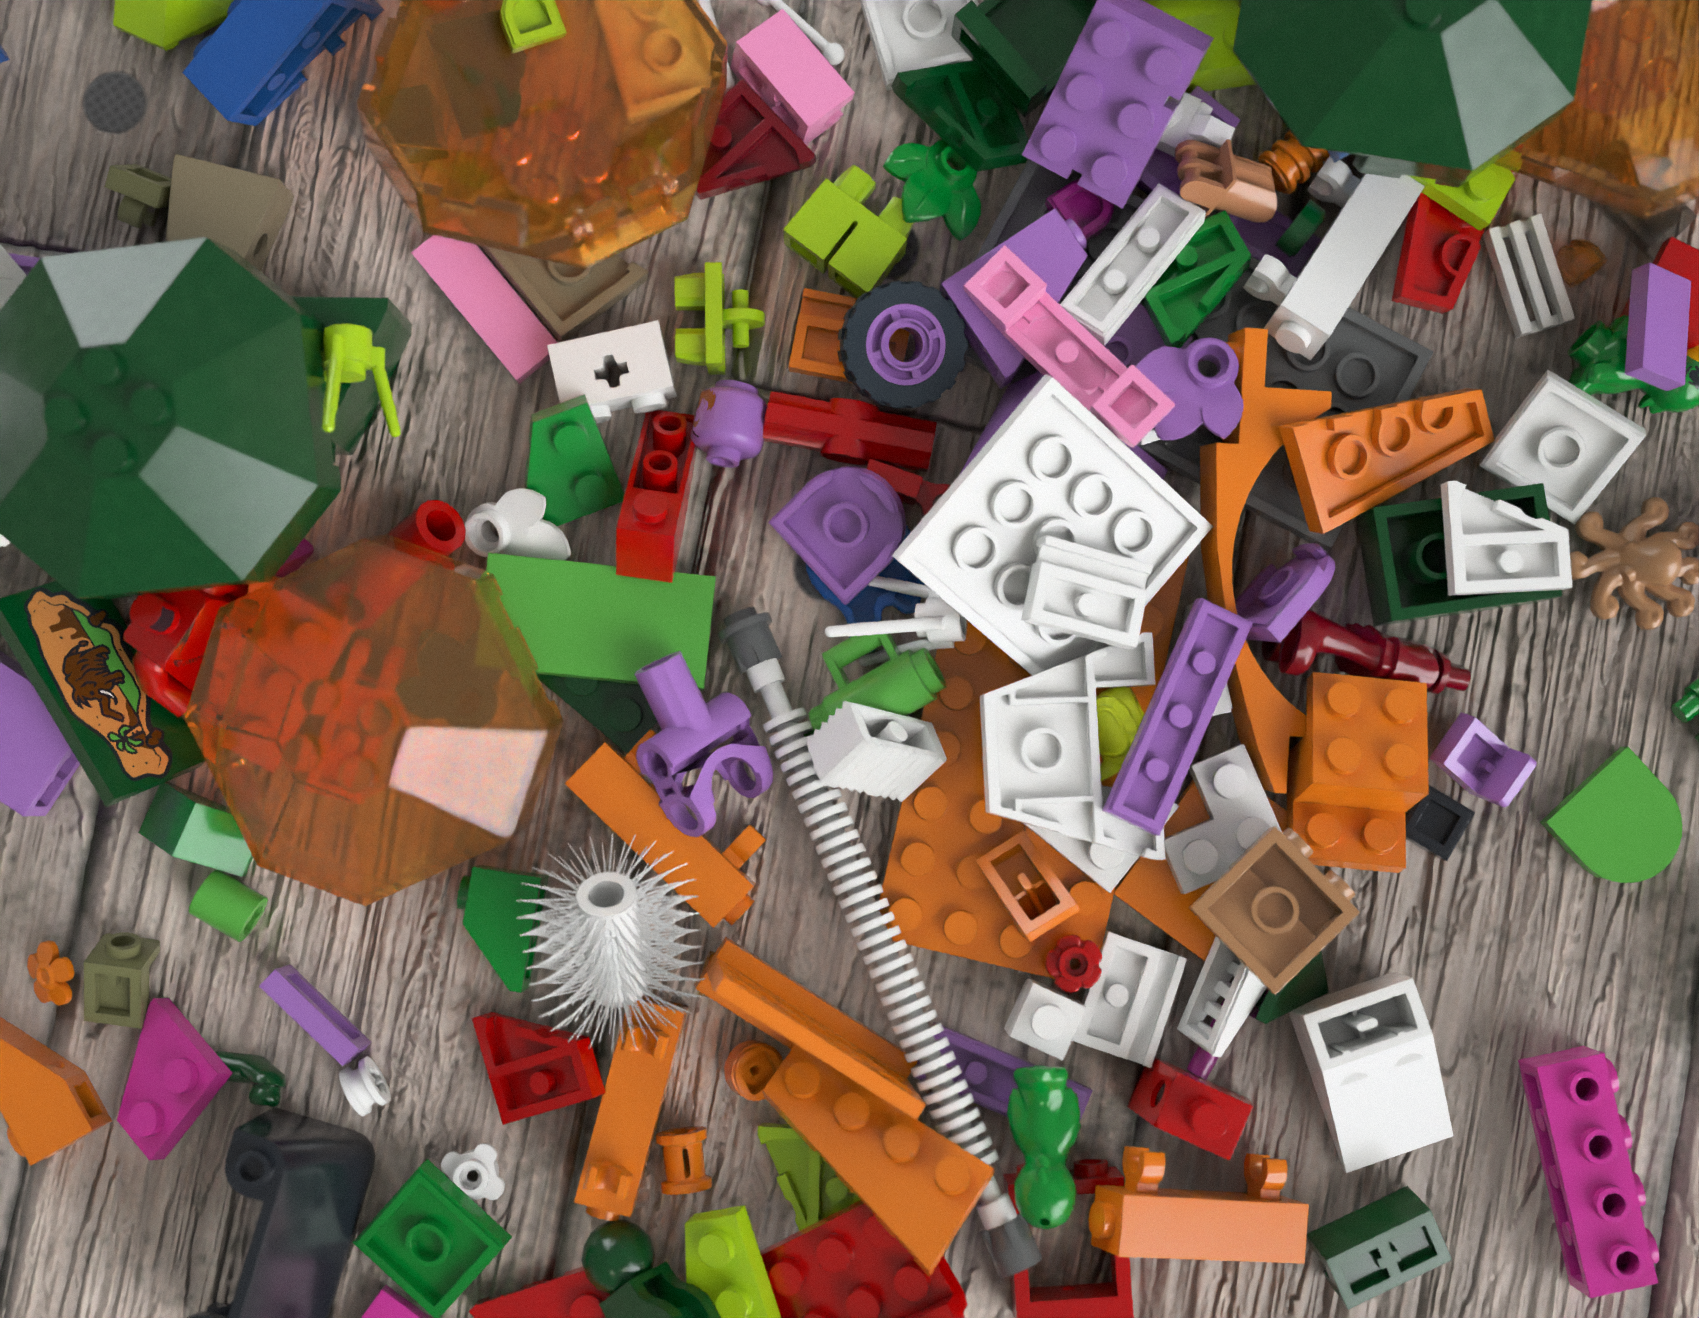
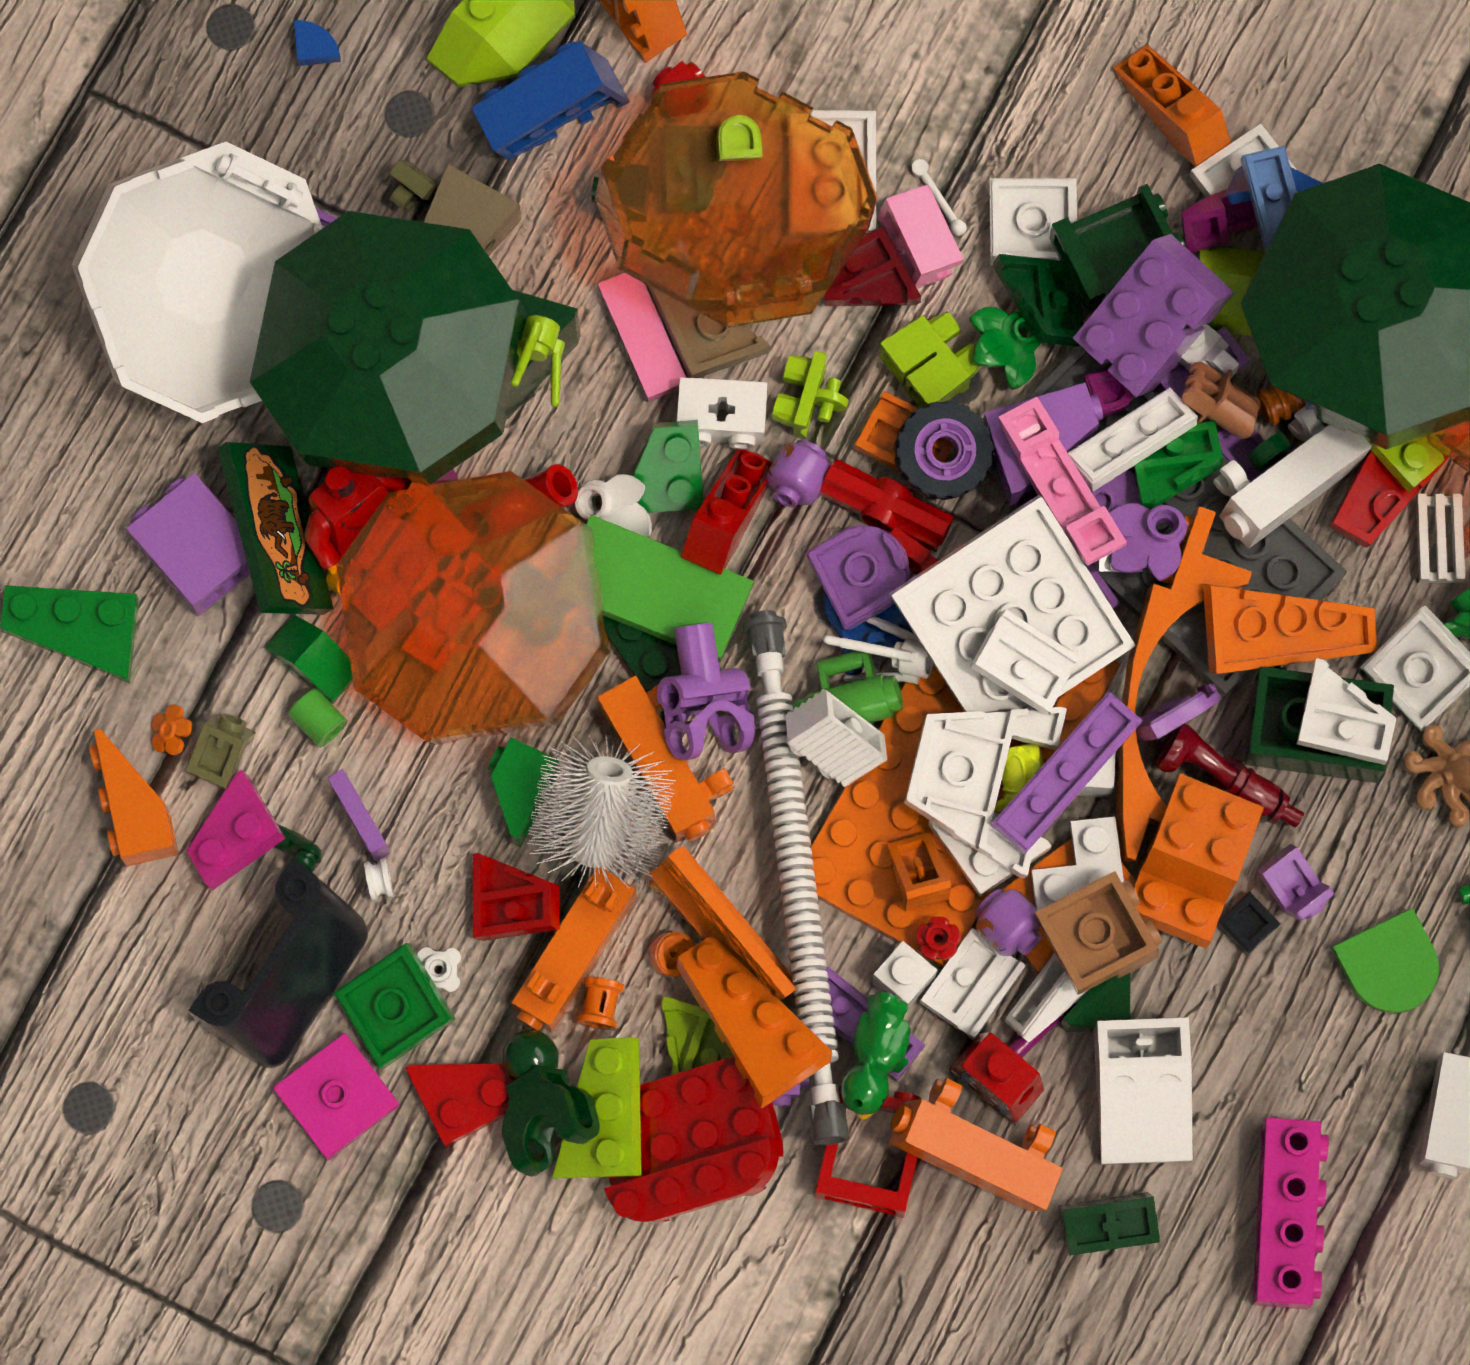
camera: 25 degrees right, 10 degrees down
none -> medium lavender head [976,889,1042,956]

